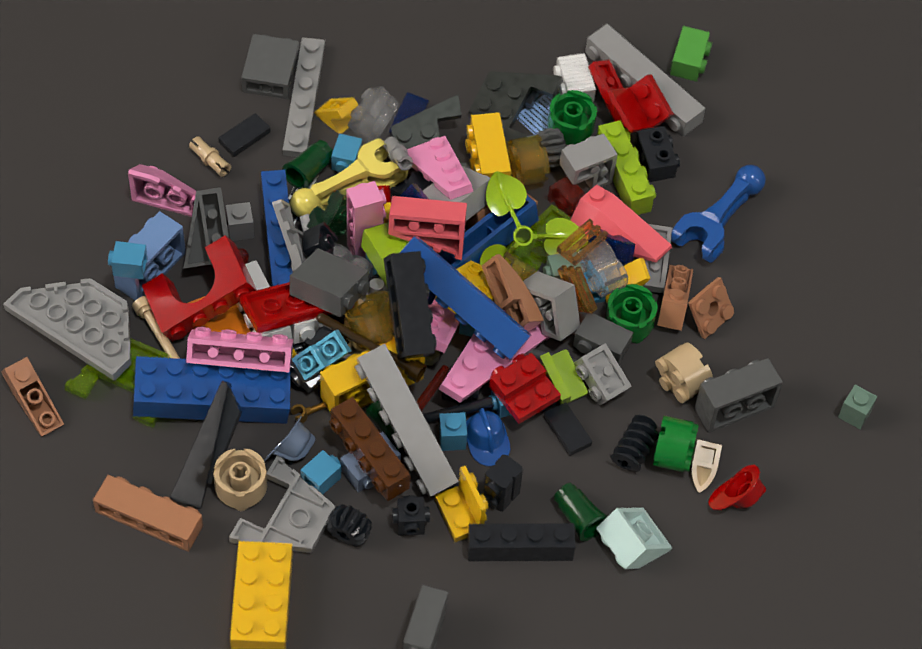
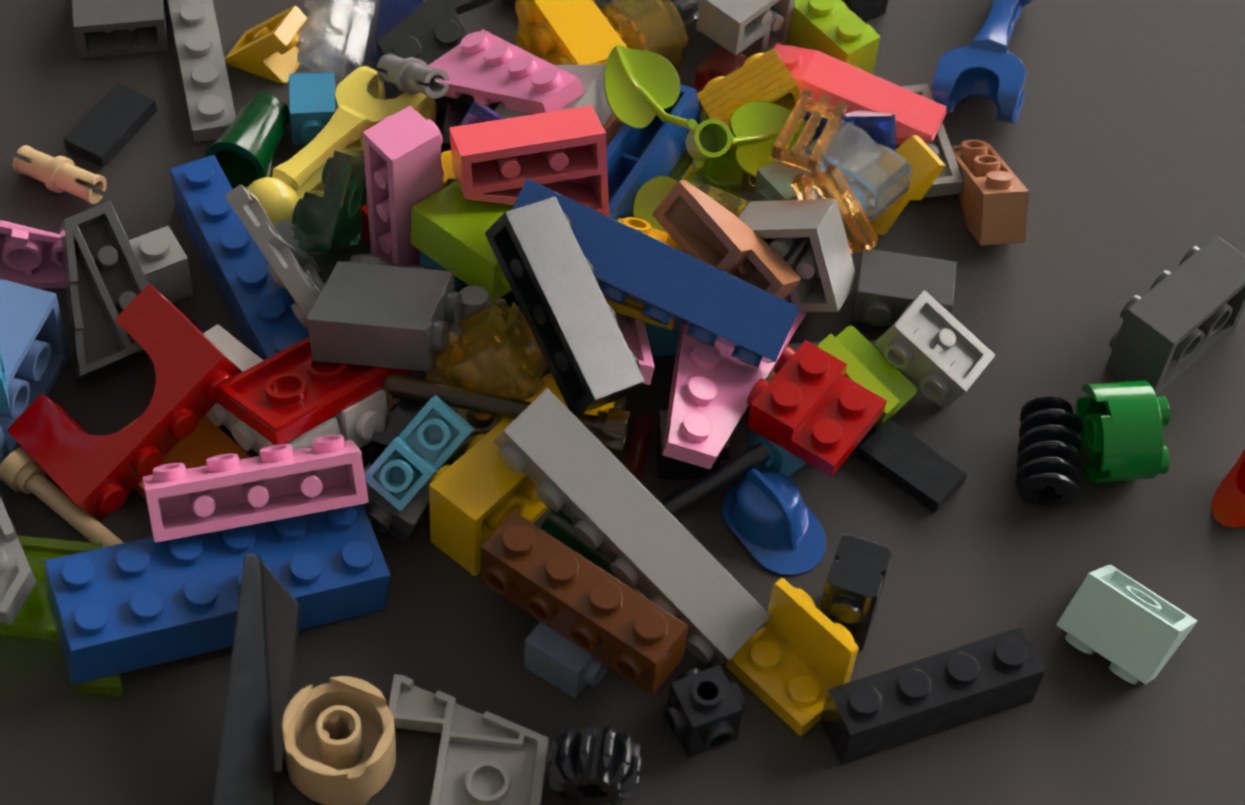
camera: 20 degrees left, 5 degrees down
sand blue piece [264,415,315,462] -> none
pearl gold hand [291,402,327,423] -> none
dark azure brick [301,450,341,495] -> none
black brick [303,222,338,257] -> none
dark azure brick [439,413,467,451] -> none
dark green plant [554,483,608,541] -> none
green brick [605,284,658,343] -> none
tan brick [655,343,713,404] -> none
nougat piece [688,277,735,339] -> none
tan plate [691,439,722,493] -> none
none -> yellow brick [697,48,807,151]

